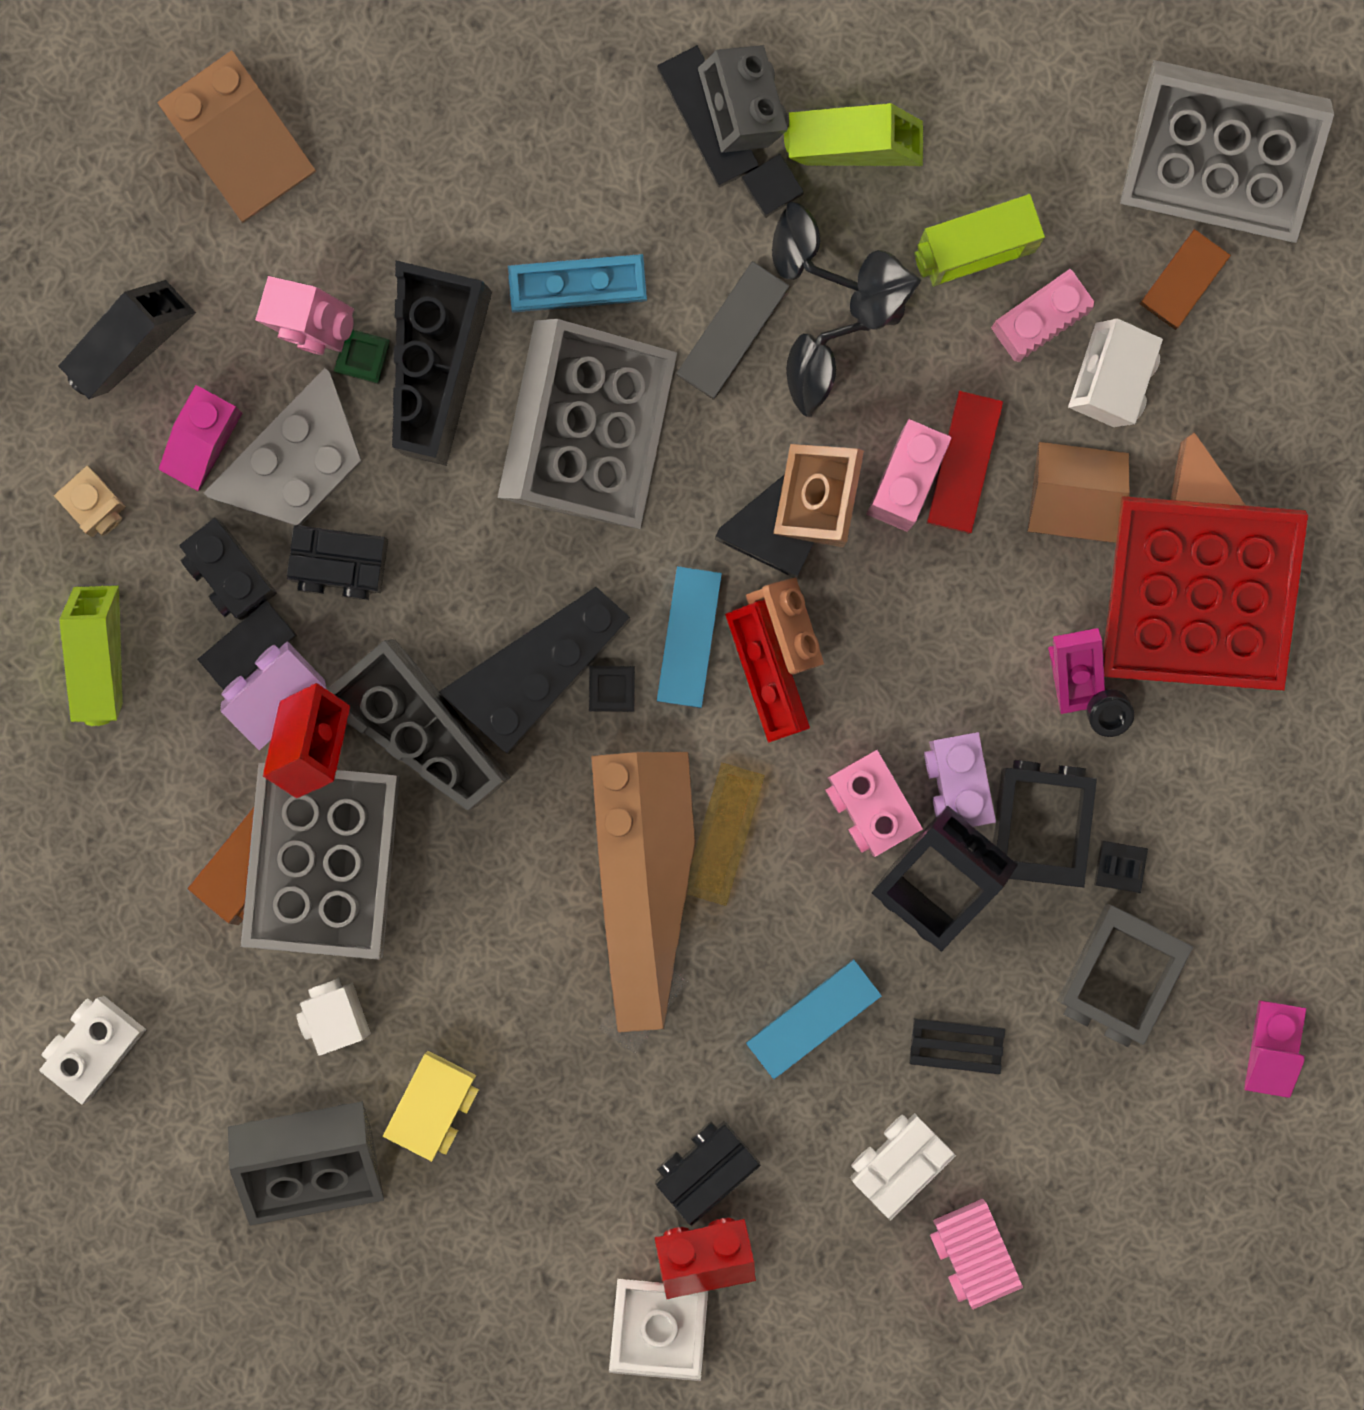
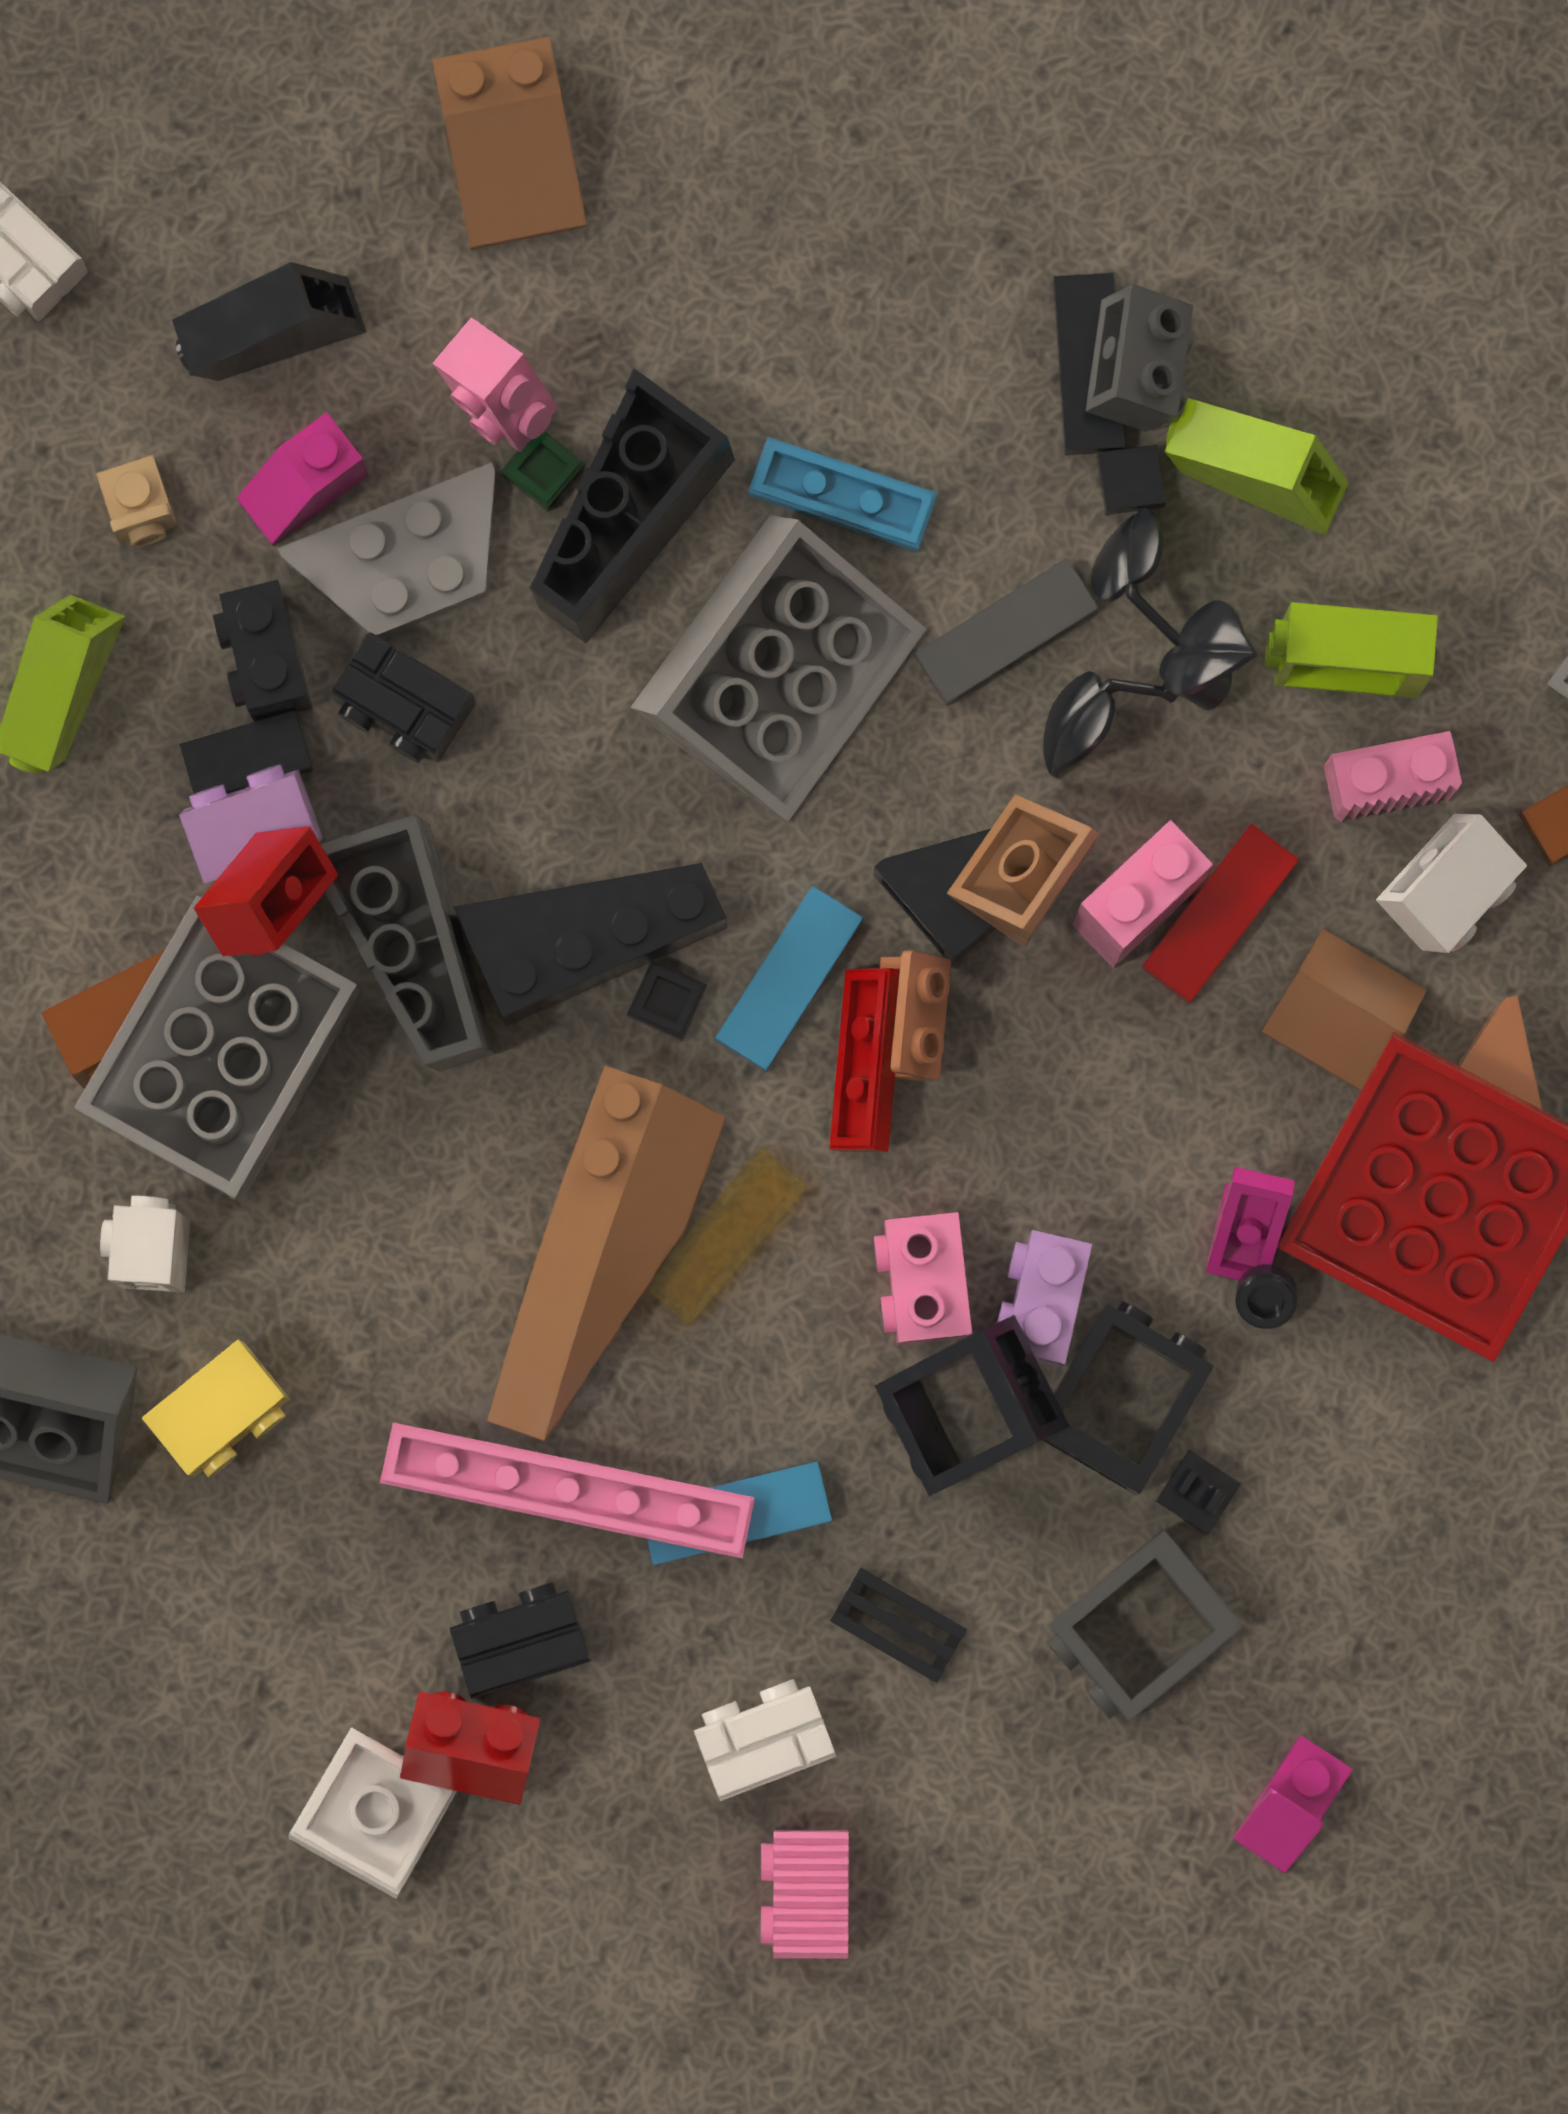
camera: 25 degrees right, 5 degrees down
none -> bright pink tile [380,1423,755,1559]

